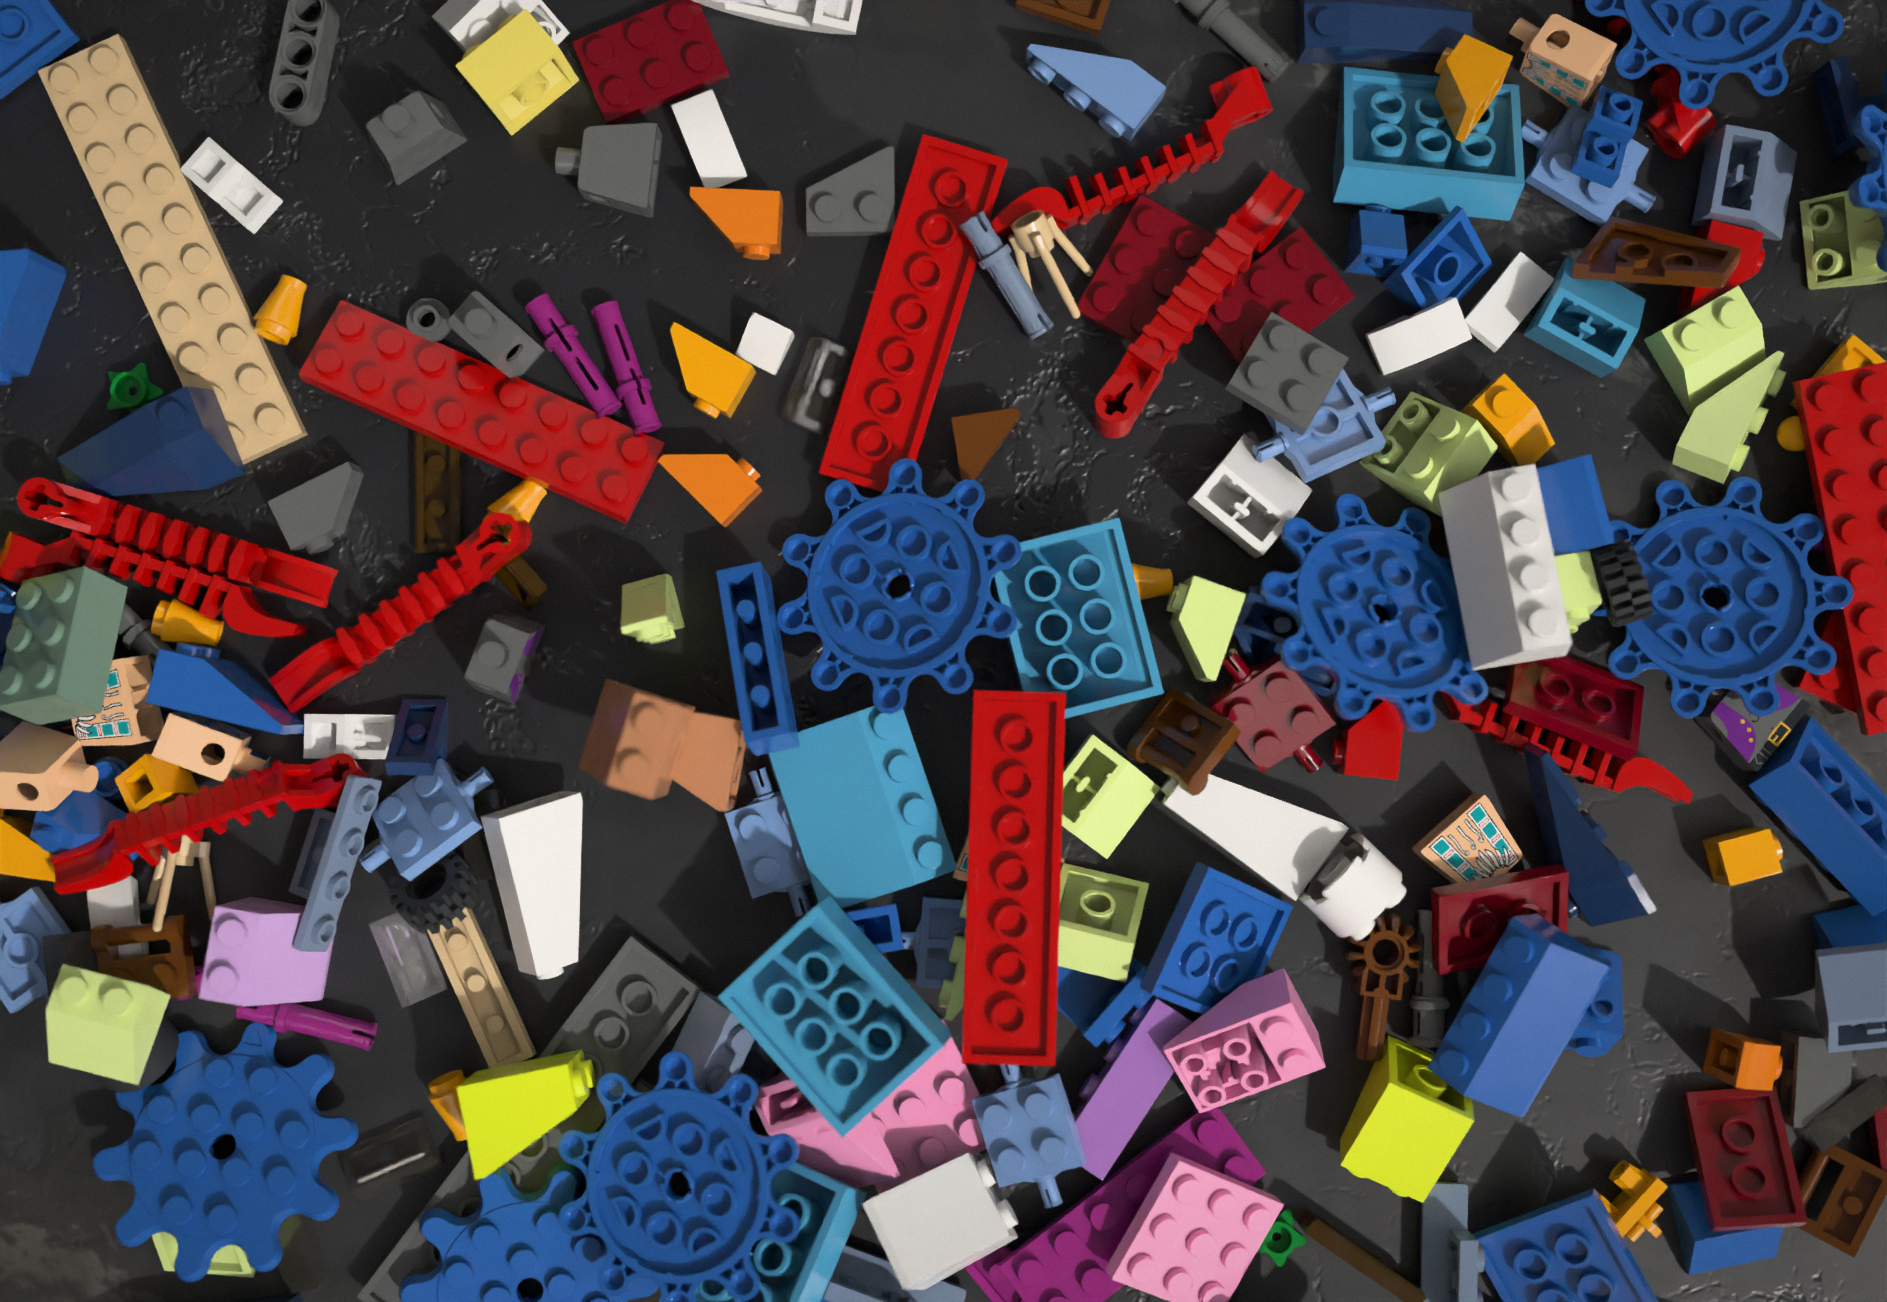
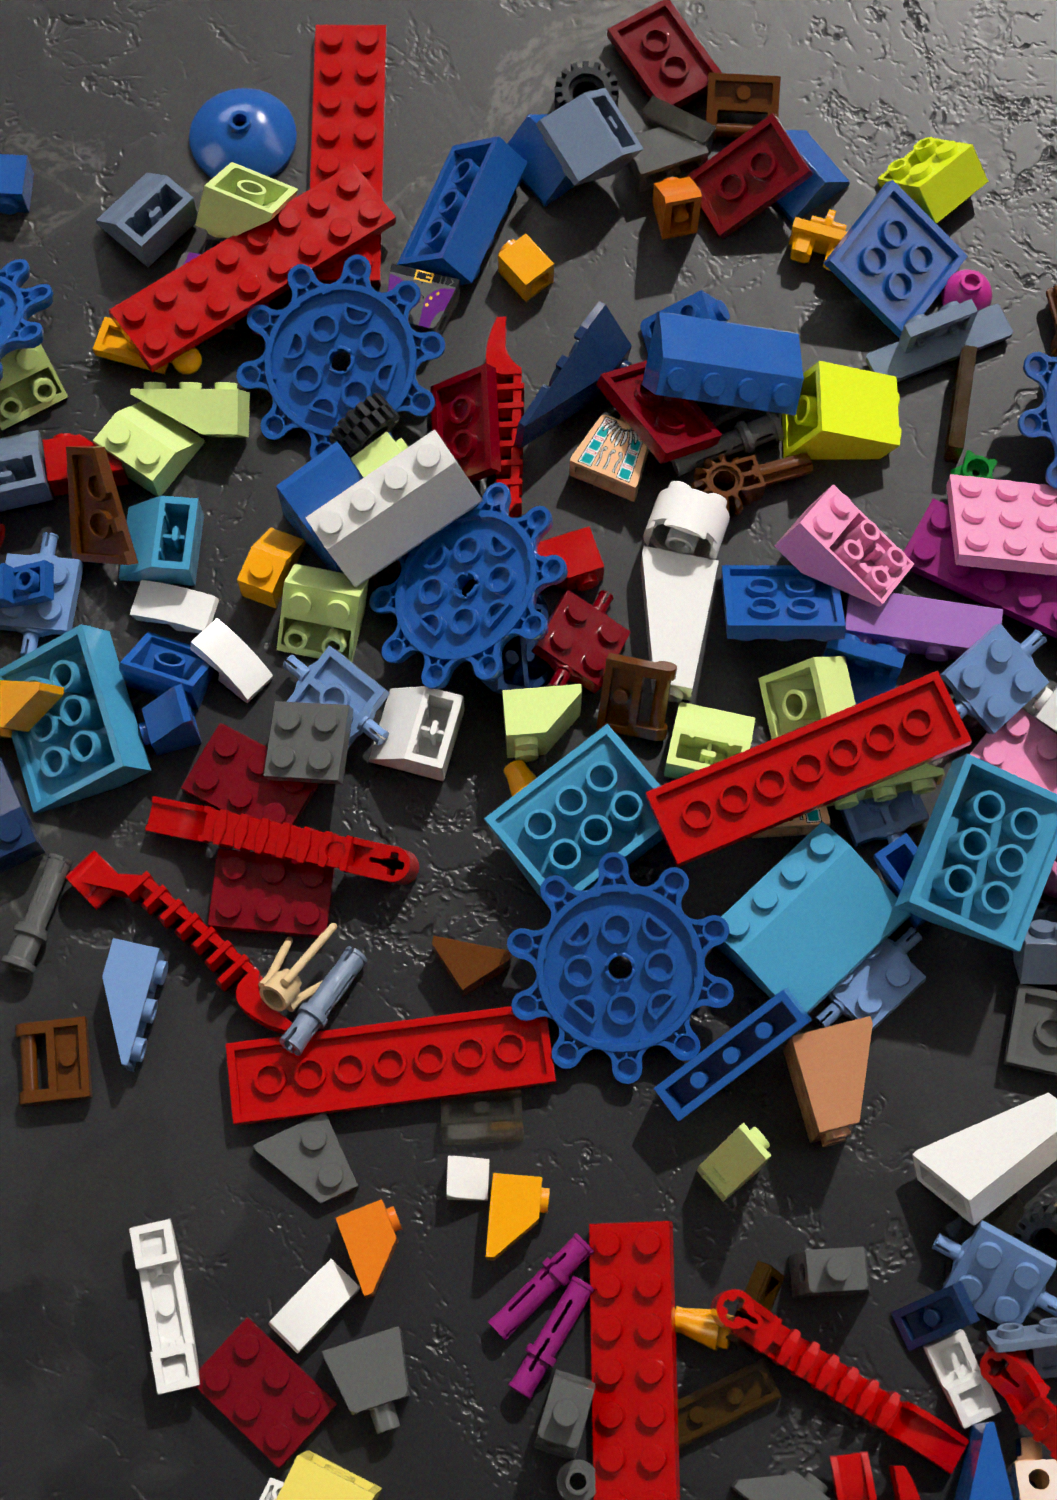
camera: 115 degrees left, 15 degrees down
nougat slope [578,679,695,799] -> none
orange slope [658,454,763,528] -> none

